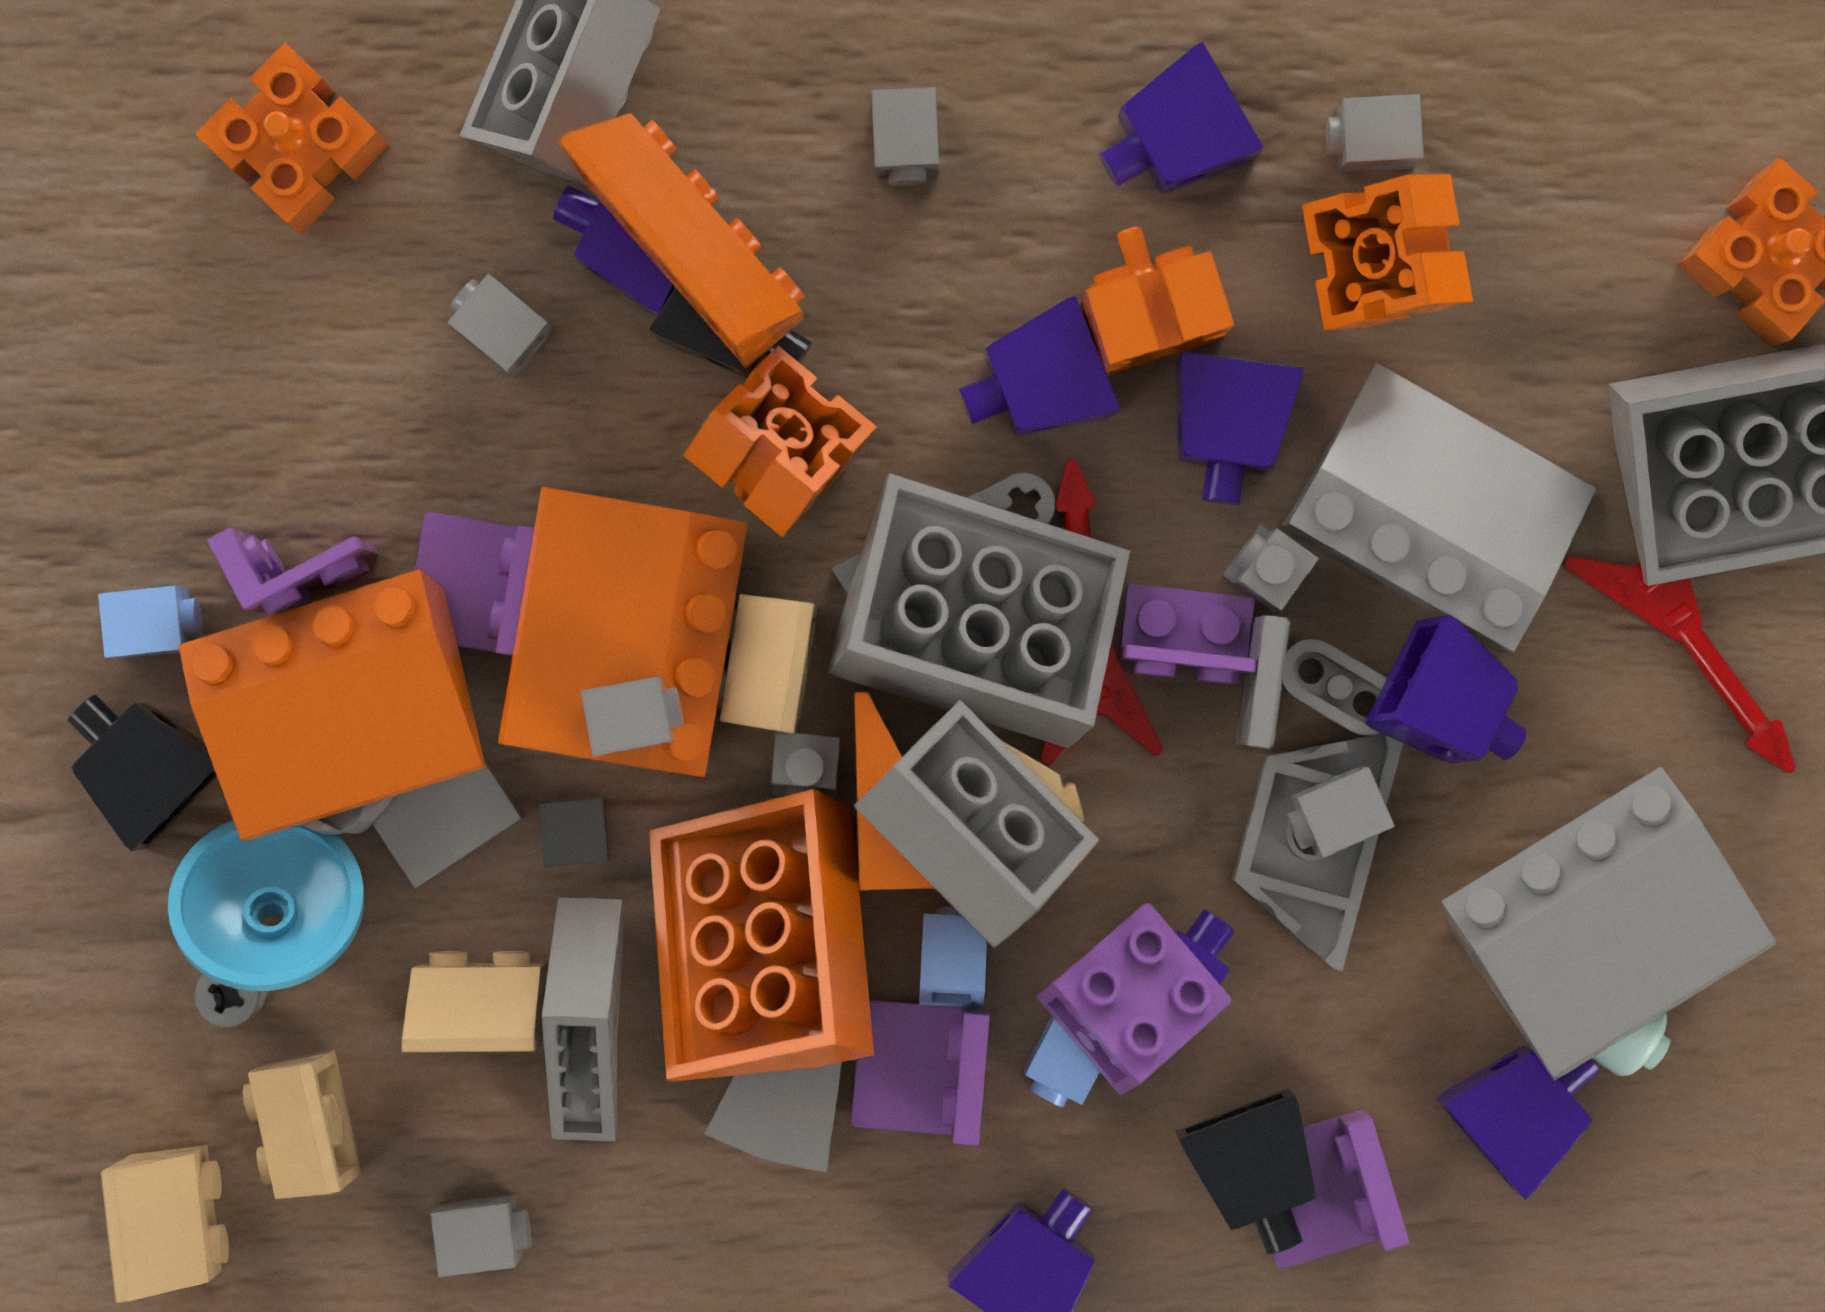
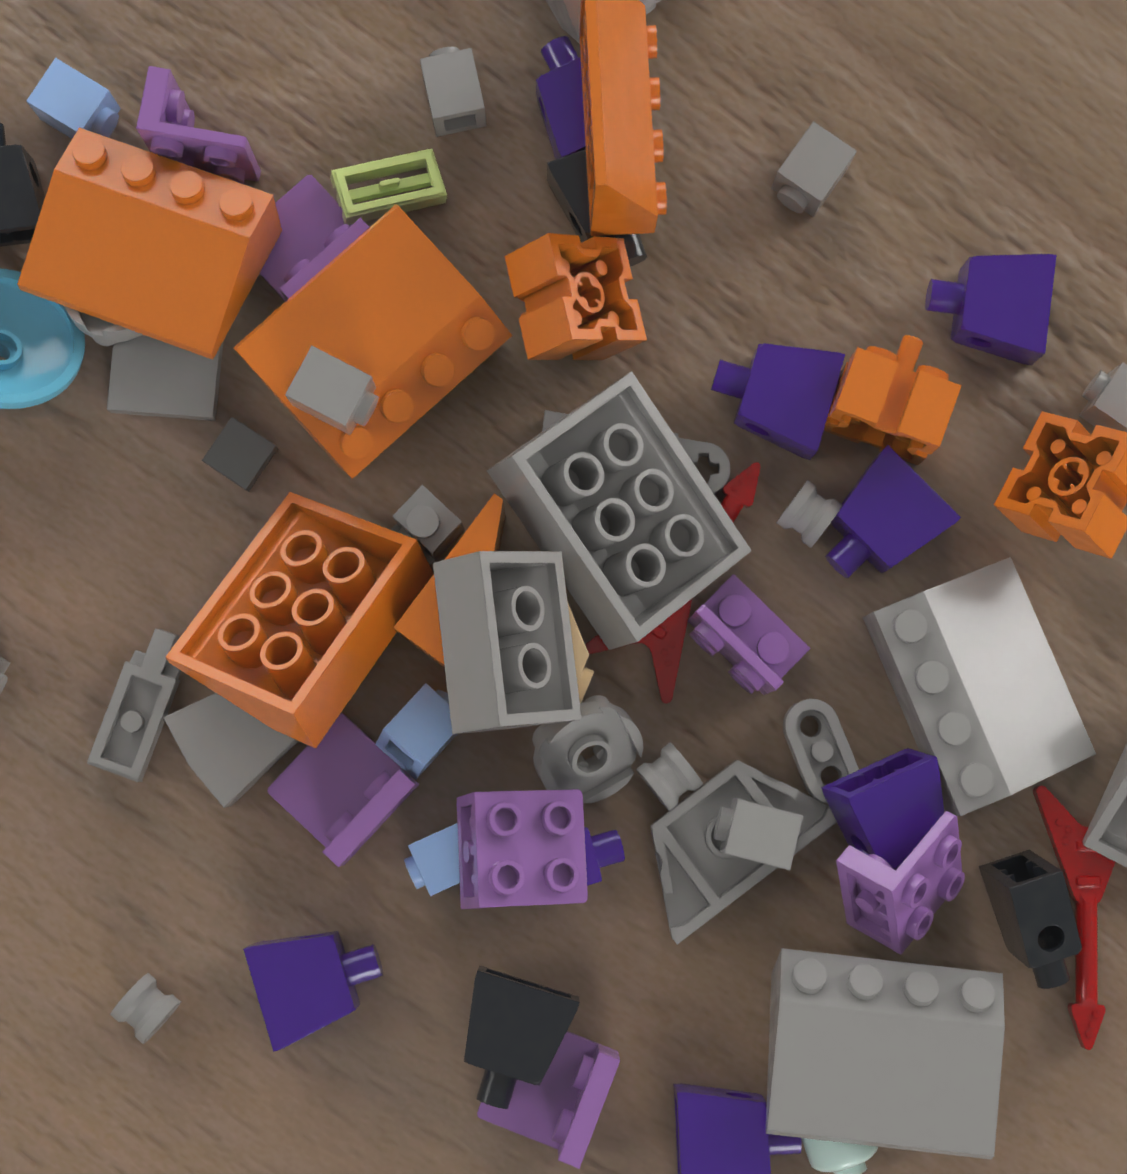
camera: 30 degrees right, 5 degrees down
tan slope [402,951,548,1052] -> none
light grey arch [542,897,624,1142] -> none
tan slope [717,594,818,734] -> none
light grey brick [1222,524,1319,613] -> none
light grey tile [1235,615,1290,748] -> none
none -> light grey hinge [87,628,181,782]
none -> yellowish green tile [330,148,447,225]
none -> light grey plate [532,695,643,803]
none -> light grey wheel [636,742,703,811]
none -> light grey wheel [776,480,842,548]
none -> medium lavender bracket [836,811,965,955]
none -> black torso [979,850,1082,989]

